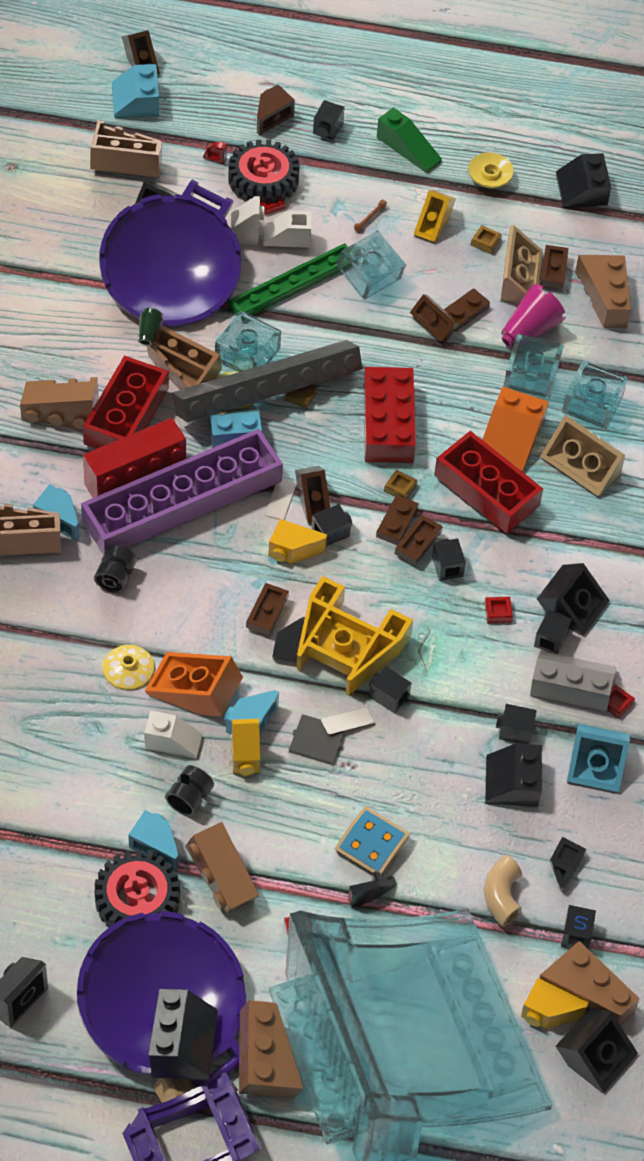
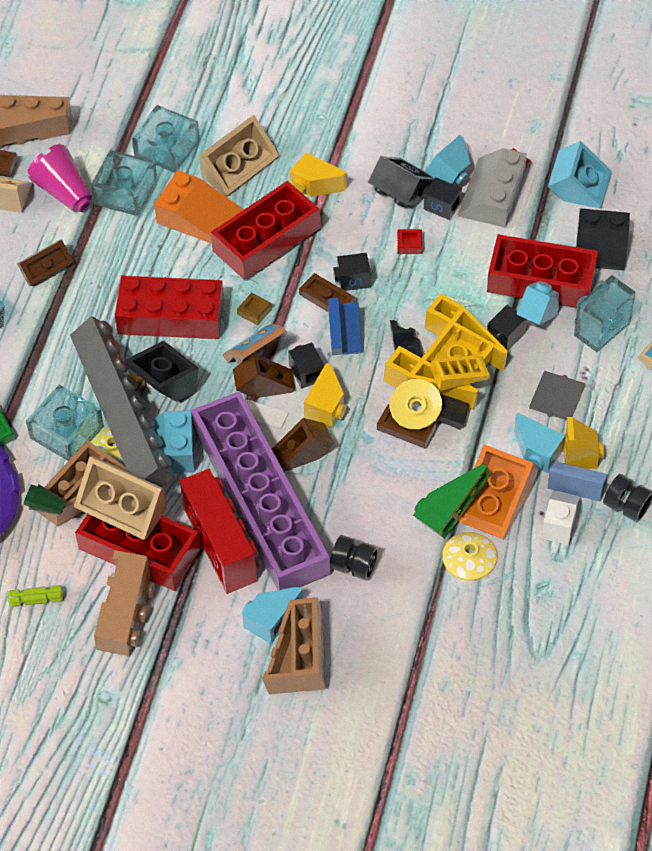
camera: 80 degrees left, 0 degrees up
white sticker [321,708,374,734] -> none
reddish brown plate [376,495,419,545] -> none
reddish brown plate [444,288,490,331] -> none
black brick [496,704,537,744] -> none
none -> lime axle [8,585,63,606]
none -> tan slope [74,456,167,540]
none -> black slope [124,340,199,402]
none -> nougat slope [223,324,286,364]
none -> reddish brown slope [271,418,335,472]
none -> yellow slope [290,152,347,197]
none -> blue panel [328,298,363,355]
none -> light yellow dish [389,379,442,430]
none -> black slope [390,320,423,358]
none -> green slope [413,464,492,539]
none -> medium azure slope [426,135,470,185]
none -> yellow slope [431,355,490,391]
none -> red brick [487,234,598,309]
none -> medium azure slope [517,281,559,325]
none -> medium blue panel [547,461,607,502]
none -> clear light blue brick [574,275,636,353]

